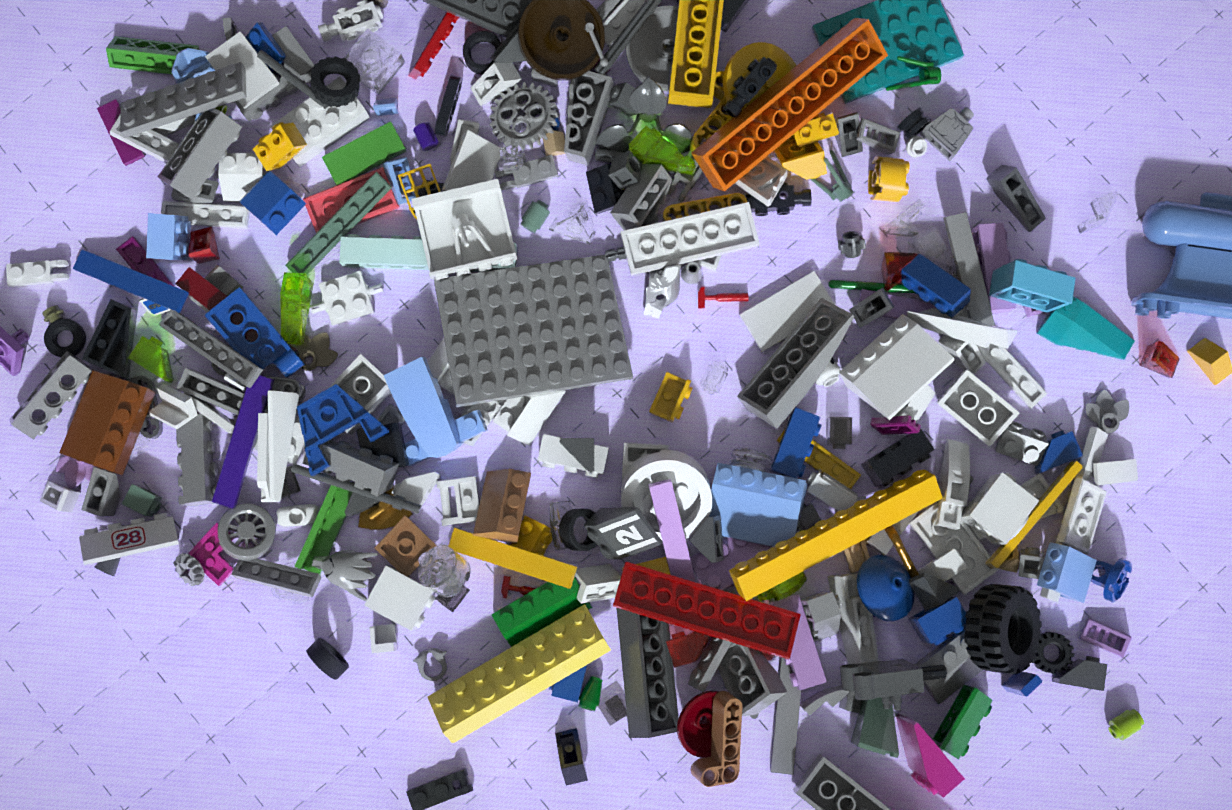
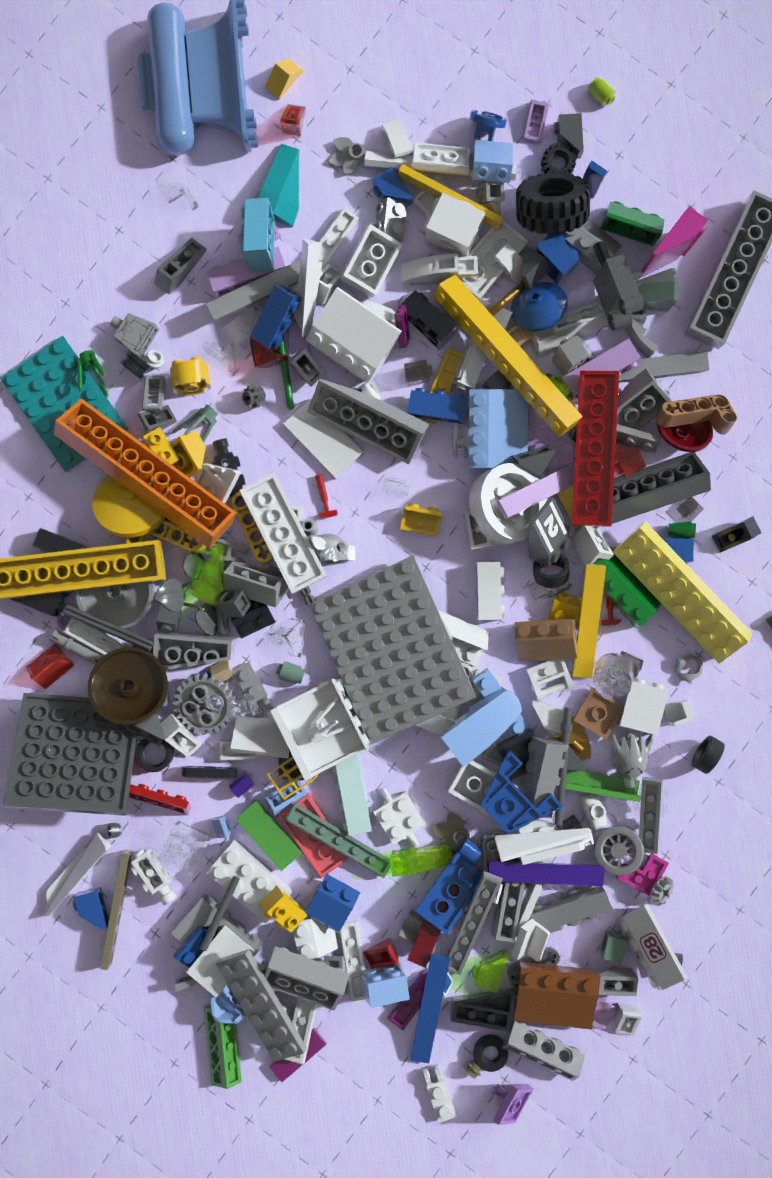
camera: 105 degrees left, 5 degrees up
black tyre [311,56,360,107] -> none
dark grey slope [559,438,595,475] -> none
light grey hinge [585,23,608,67] -> none
black brick [723,57,777,119] -> none

